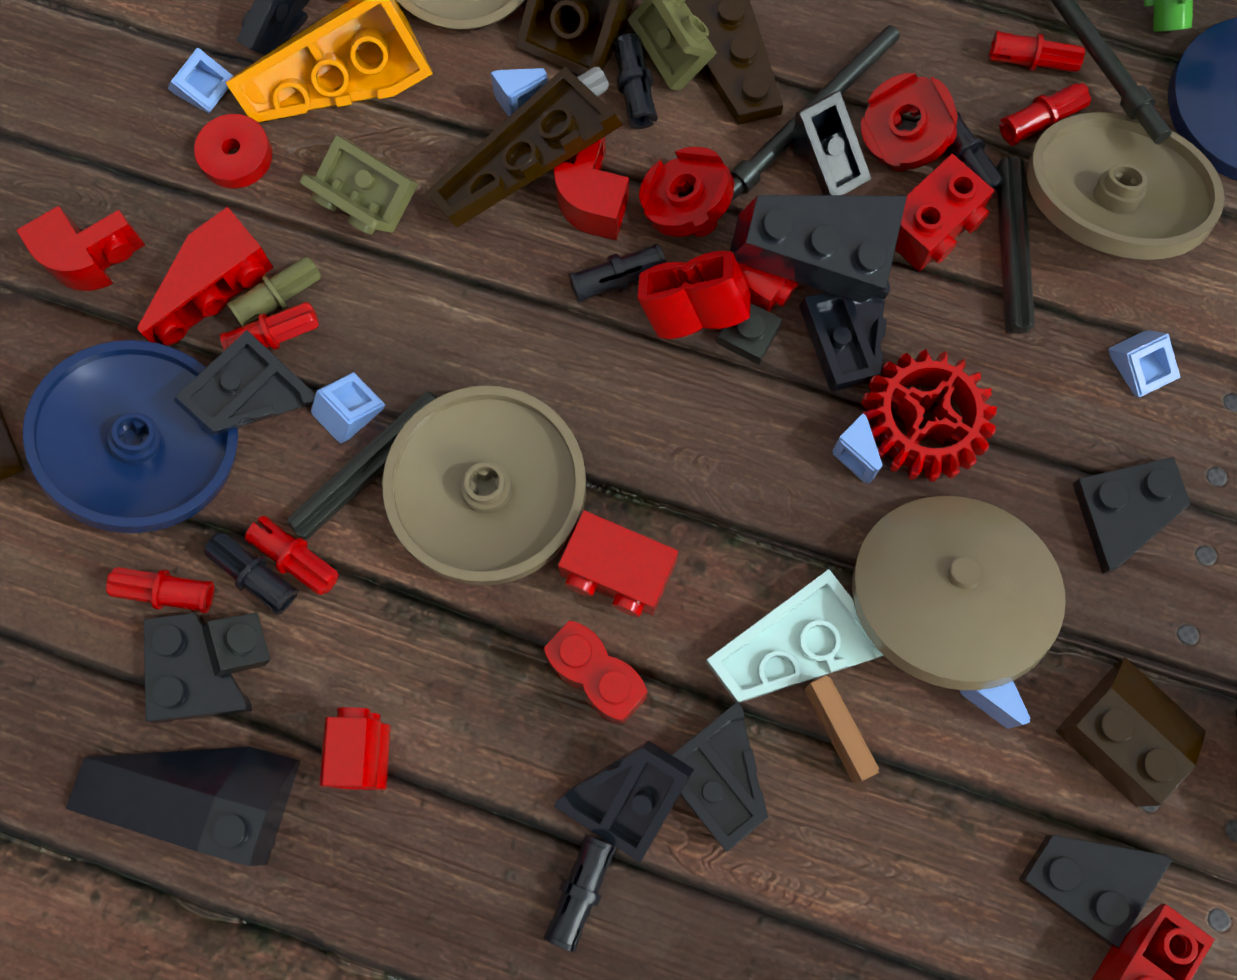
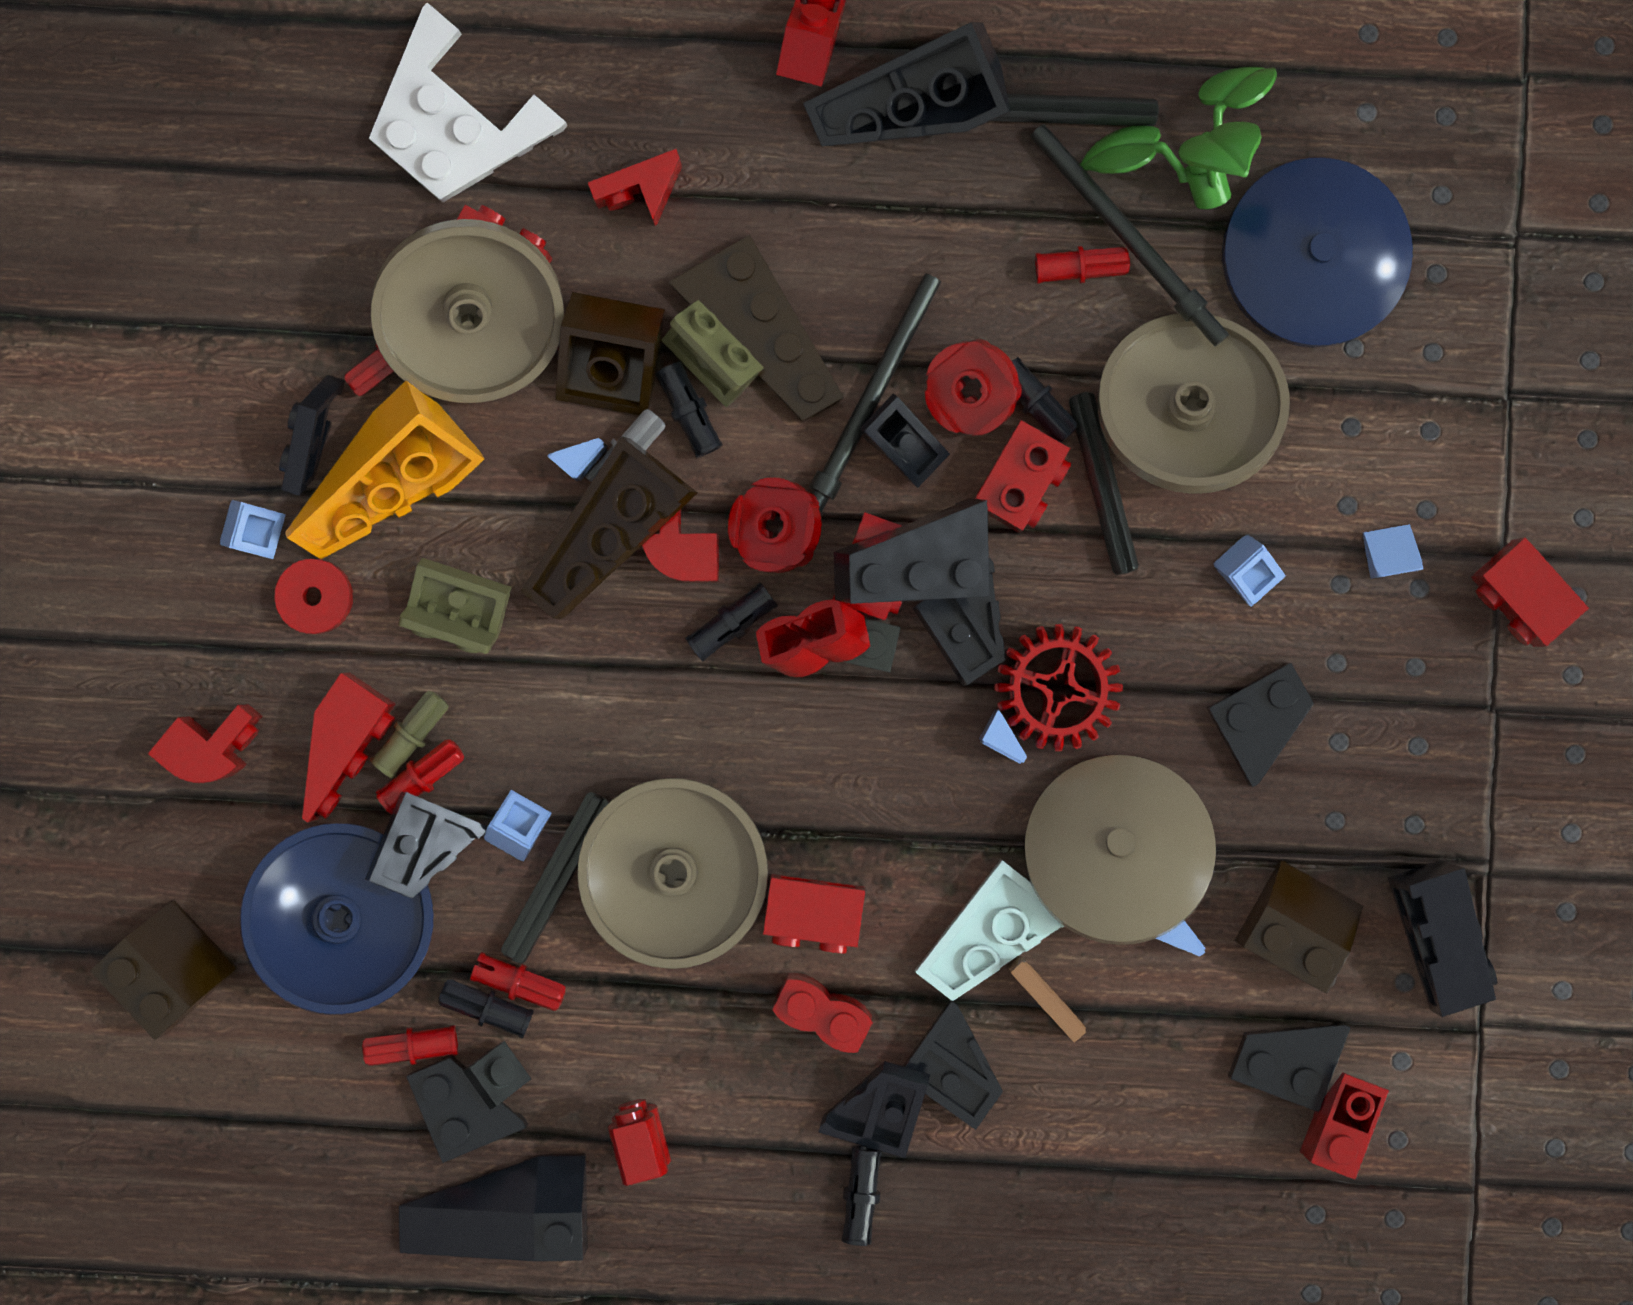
camera: 20 degrees left, 15 degrees up
red axle [999,83,1091,146] -> none

